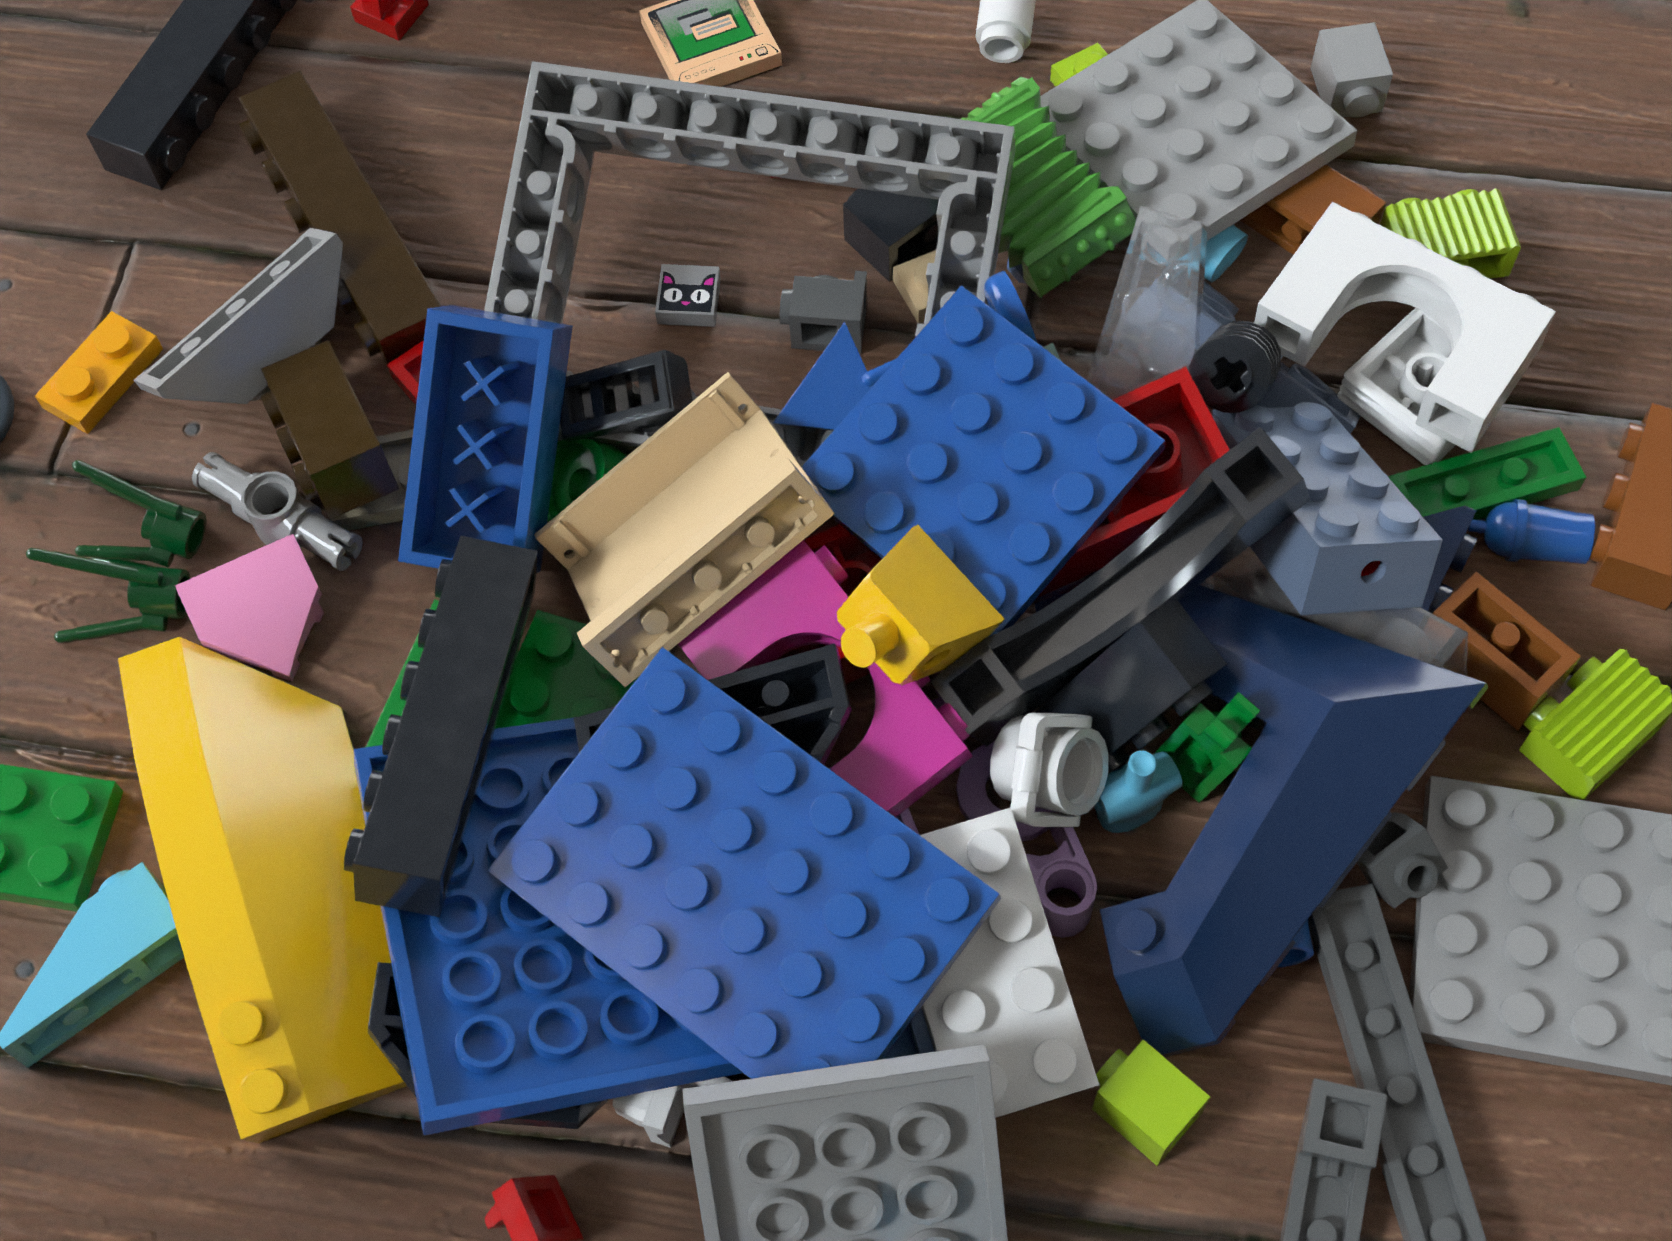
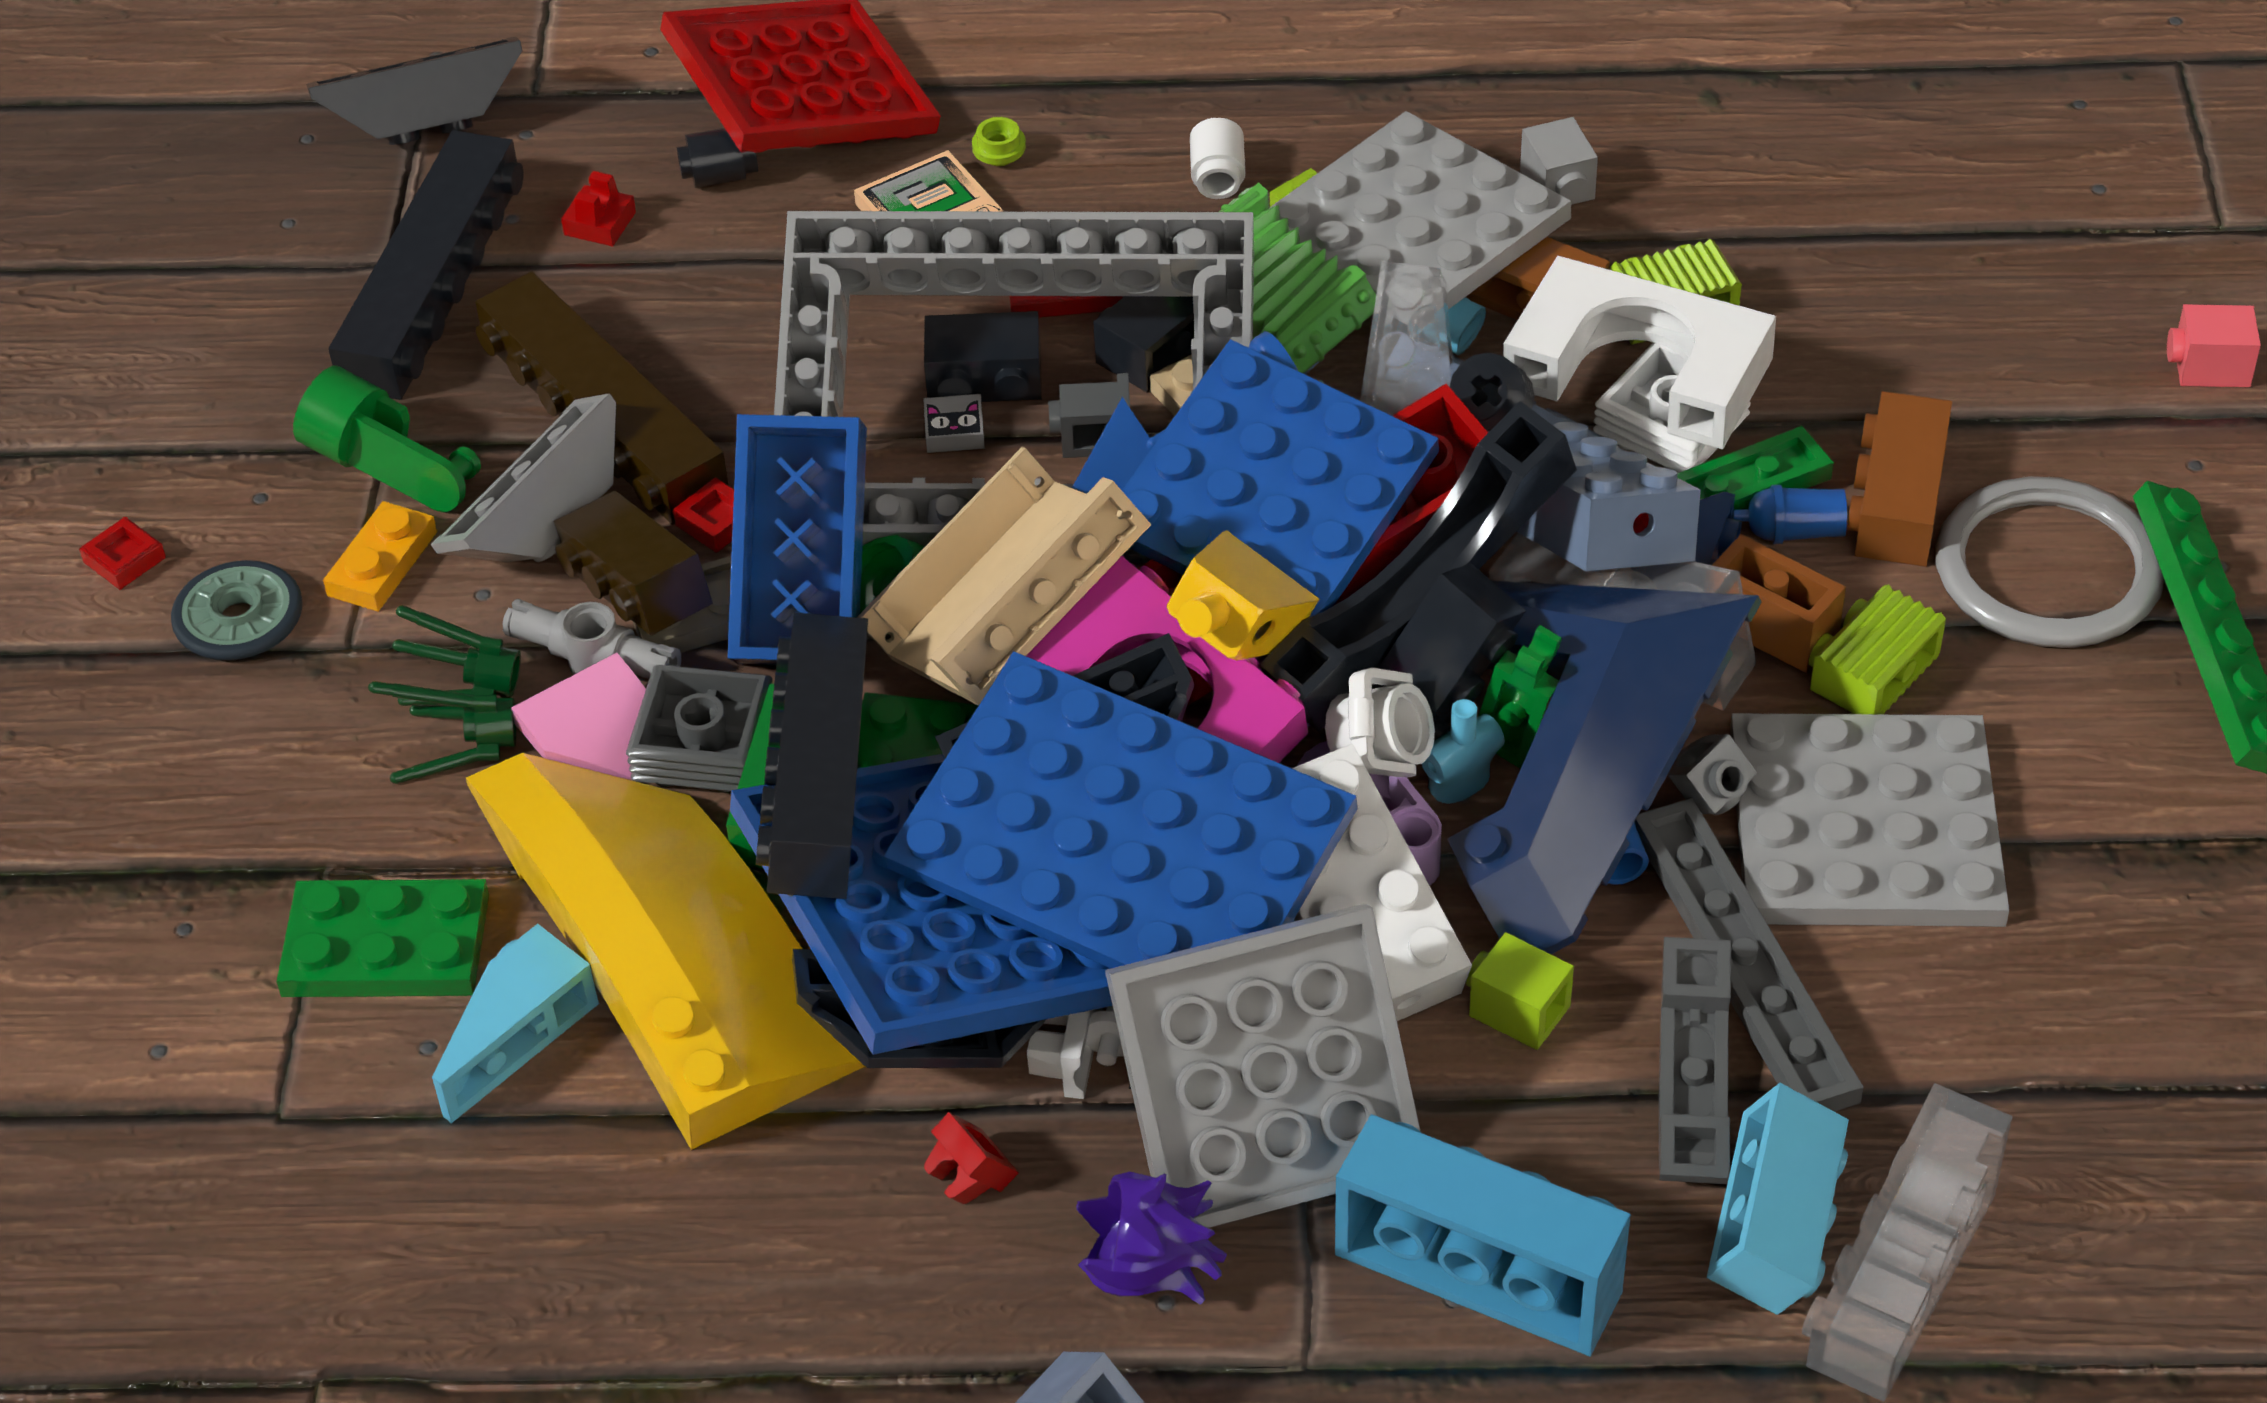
camera: 10 degrees left, 15 degrees down
black slope [560,350,692,442] -> none
none -> green piece [293,365,481,512]
none -> dark grey brick [626,665,773,793]
none -> black brick [924,311,1042,402]

